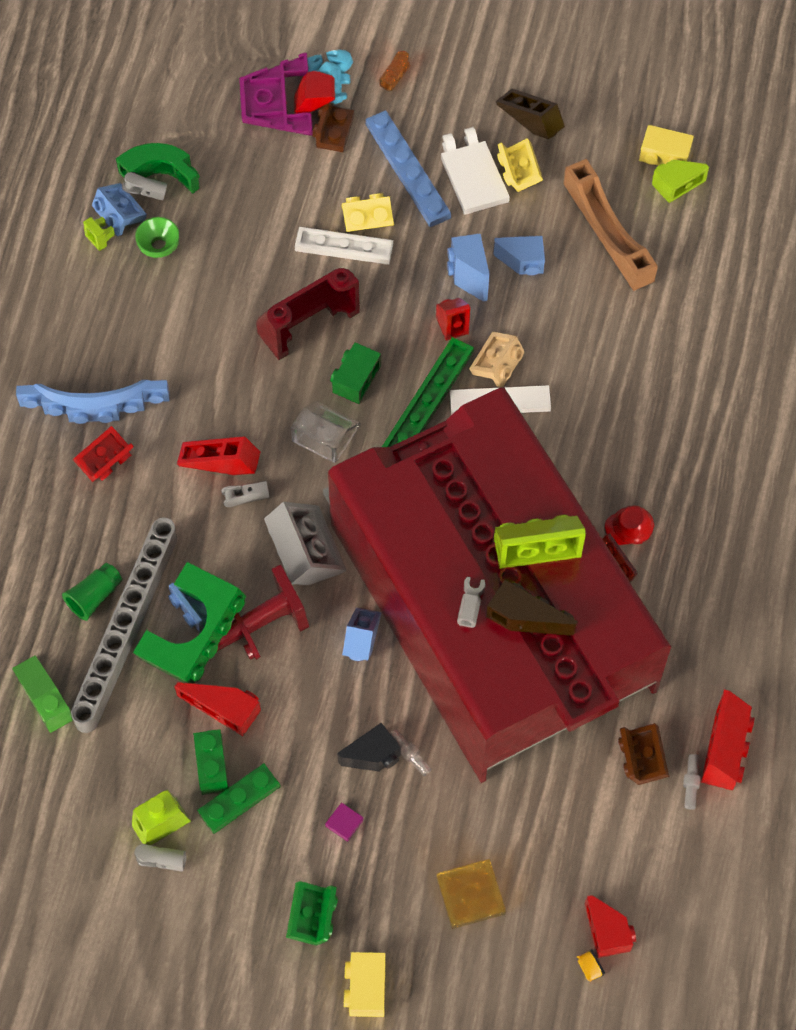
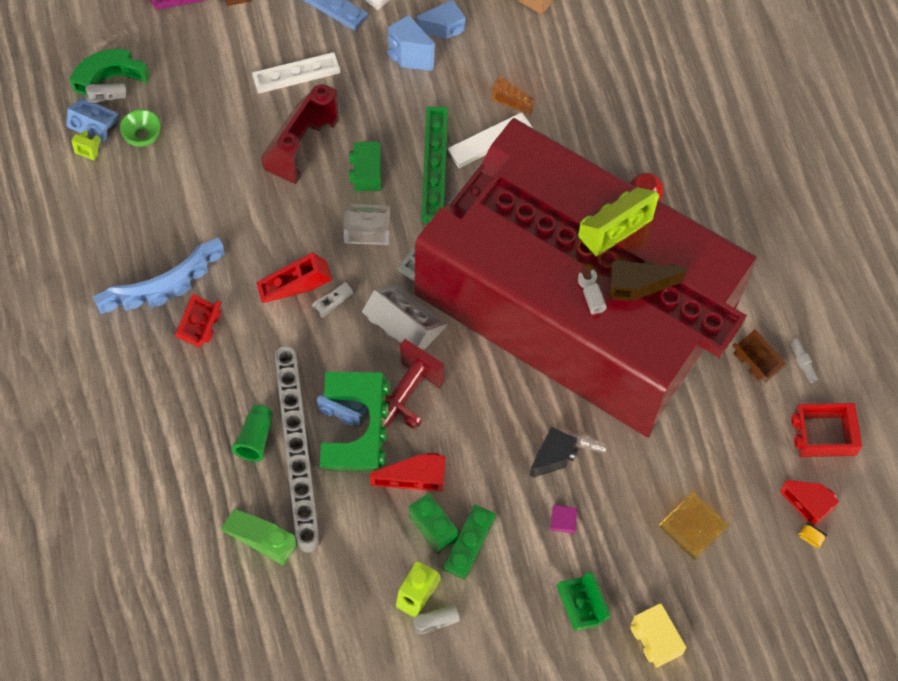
camera: 30 degrees left, 0 degrees up
light yellow bracket [341,193,394,232] -> none
medium blue slope [342,607,381,661] -> none
red slope [436,298,470,341] -> none
tan bracket [469,332,524,388] -> none
red slope [701,689,755,791] -> none
none -> clear orange slope [492,76,534,114]
none -> red window [791,403,862,457]

